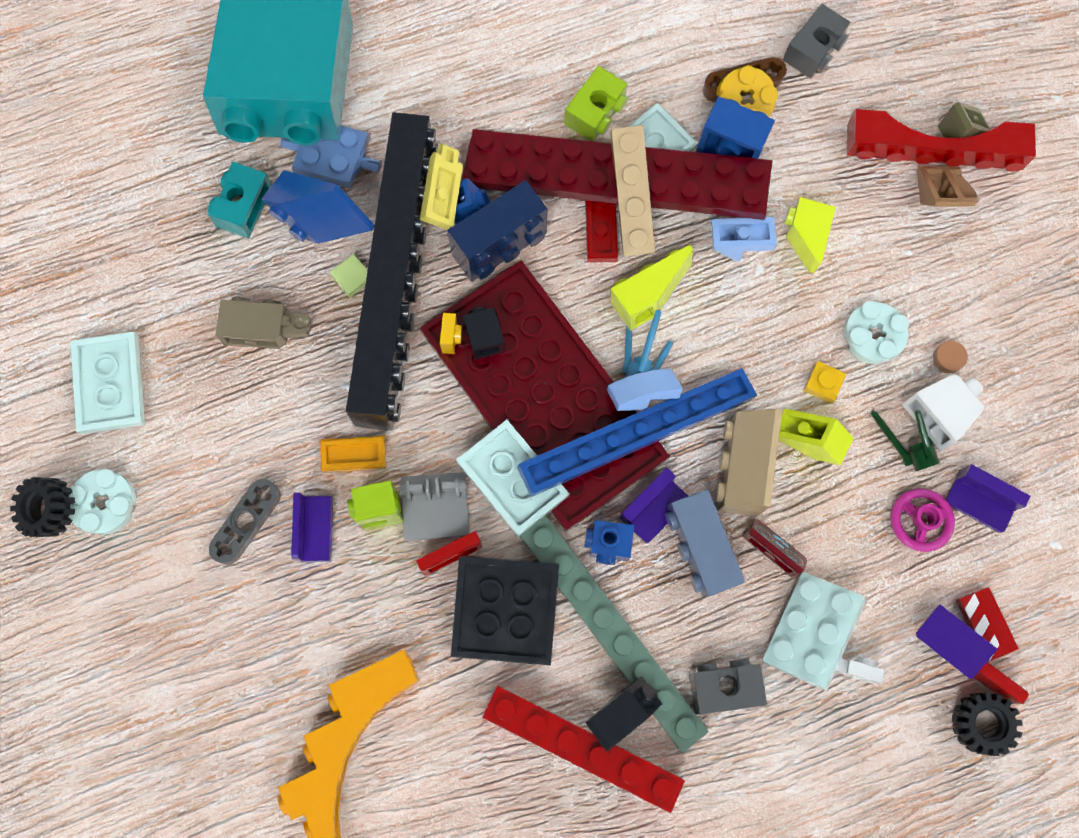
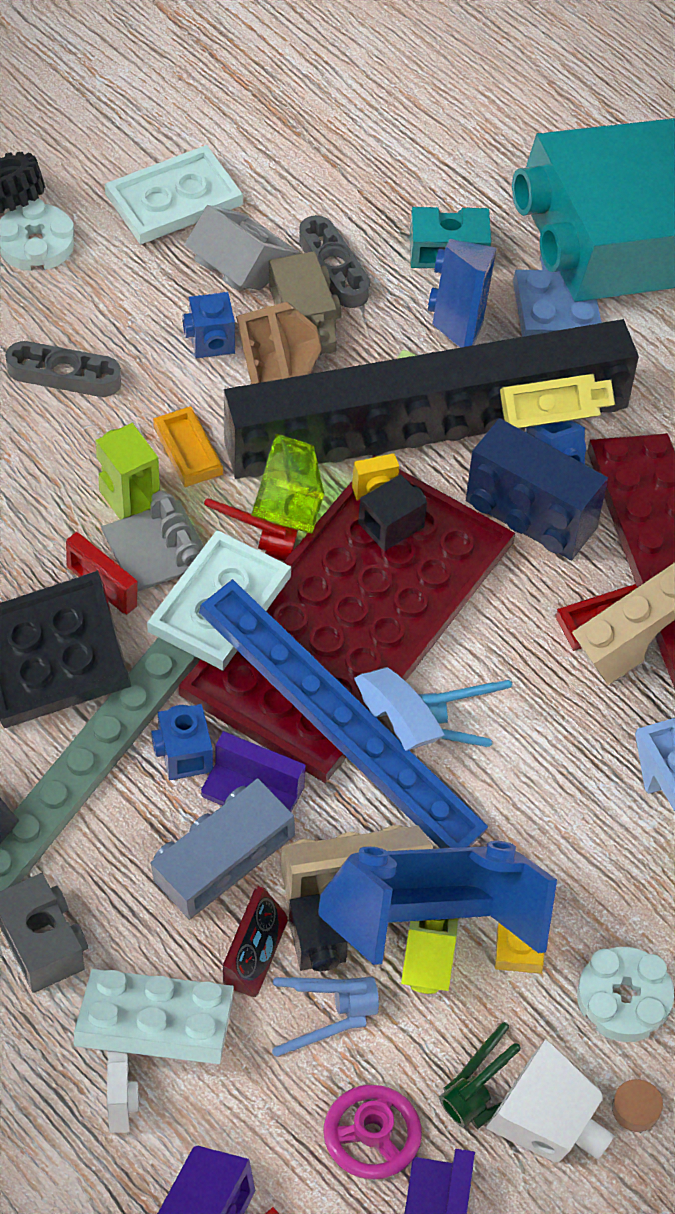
camera: 70 degrees right, 20 degrees down
dark purple panel [291,492,333,563] -> none
neon yellow slope [610,245,693,331] -> none
none -> blue brick [182,292,235,358]
none -> light grey slope [184,205,301,291]
none -> red plant [204,498,298,560]
none -> medium nougat slope [236,302,322,384]
none -> clear neon green slope [251,434,325,534]
none -> medium blue plant [272,976,379,1057]
none -> black brick [288,894,348,971]
none -> dark grey beam [299,215,370,308]
none -> blue windscreen [318,841,557,965]

